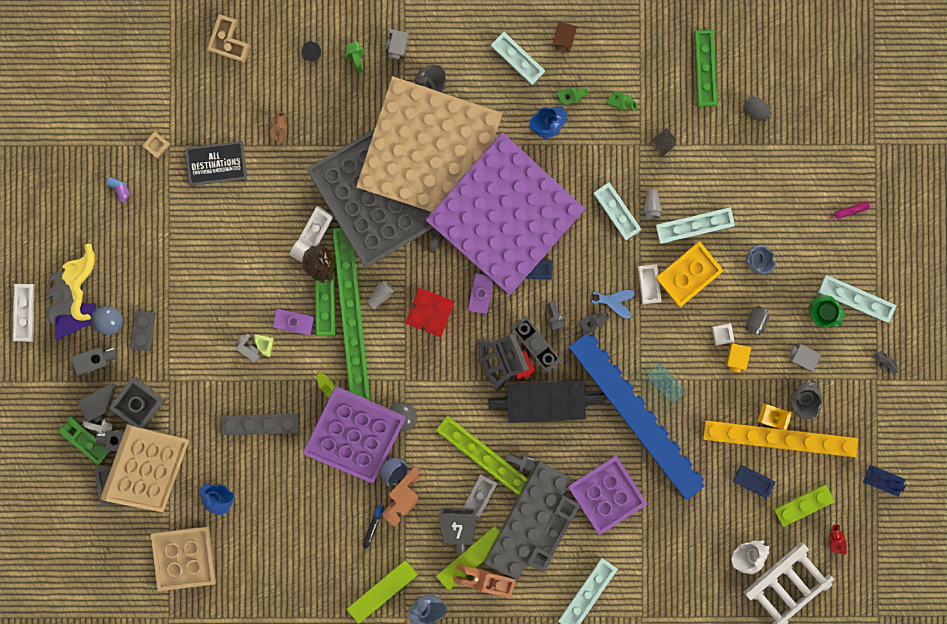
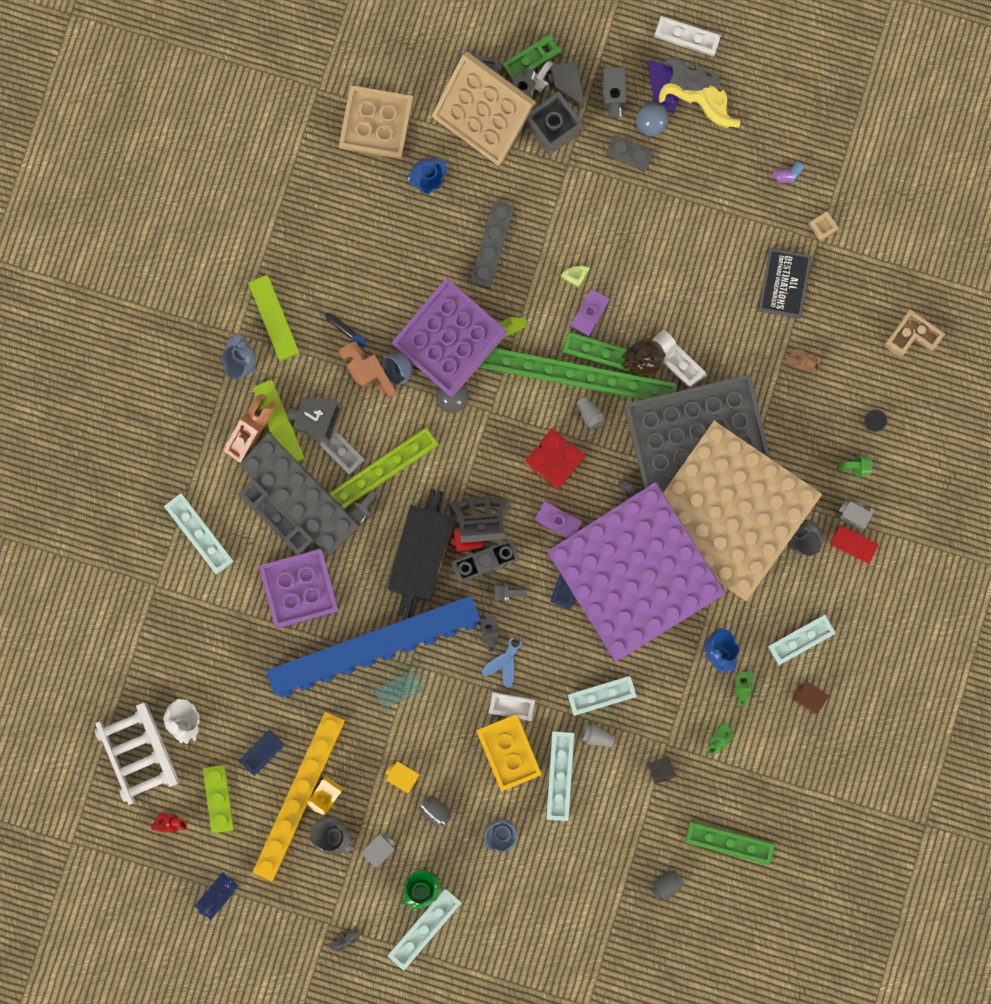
camera: 110 degrees right, 5 degrees down
light grey bracket [236,334,261,363] -> none
white tile [711,323,735,346] -> none
dark pink piece [829,201,876,219] -> none
none -> red tile [830,525,879,564]

